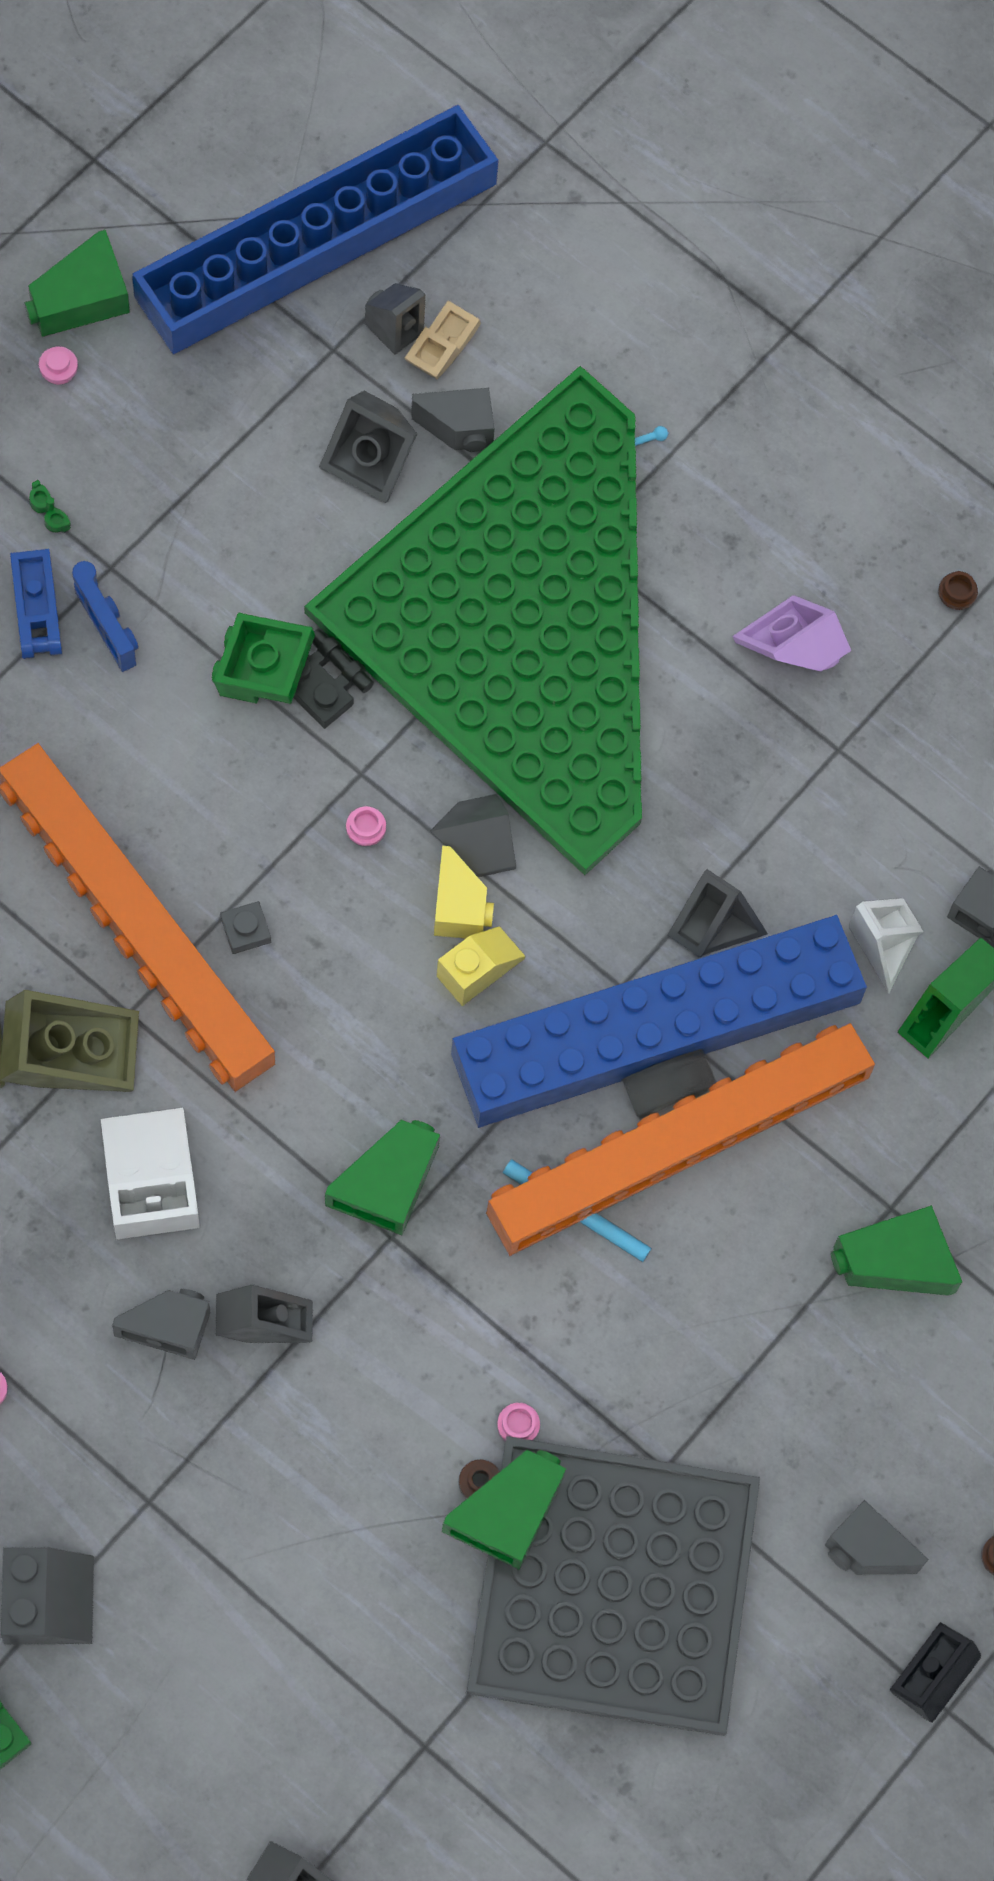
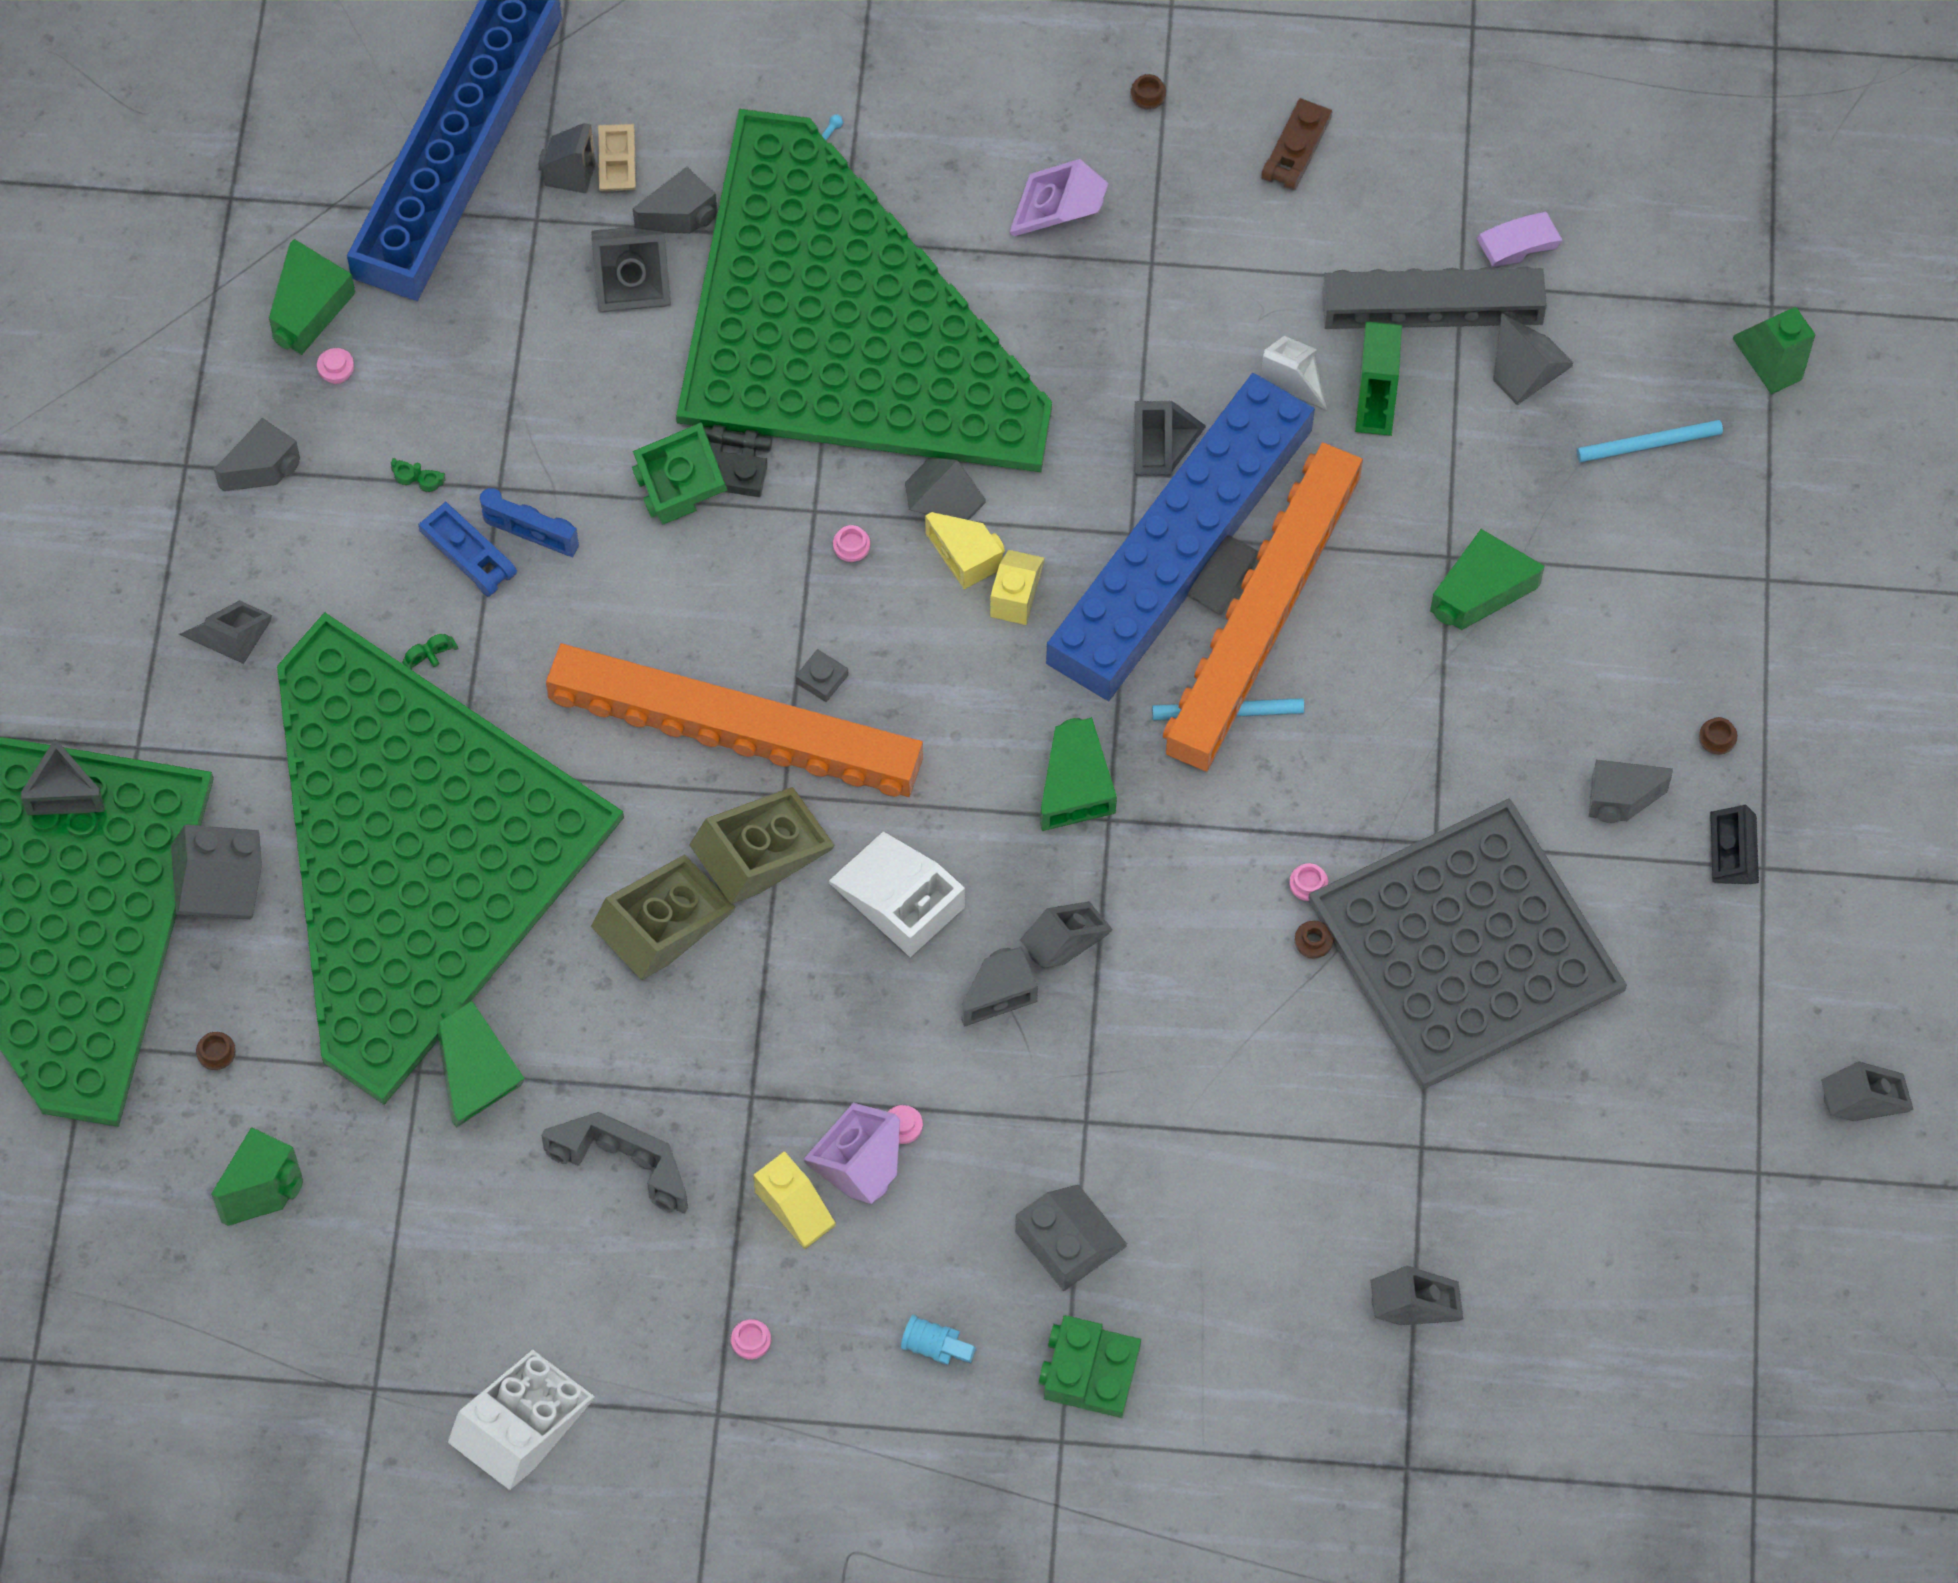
camera: 30 degrees left, 5 degrees down
green slope [442,1450,566,1570] -> none

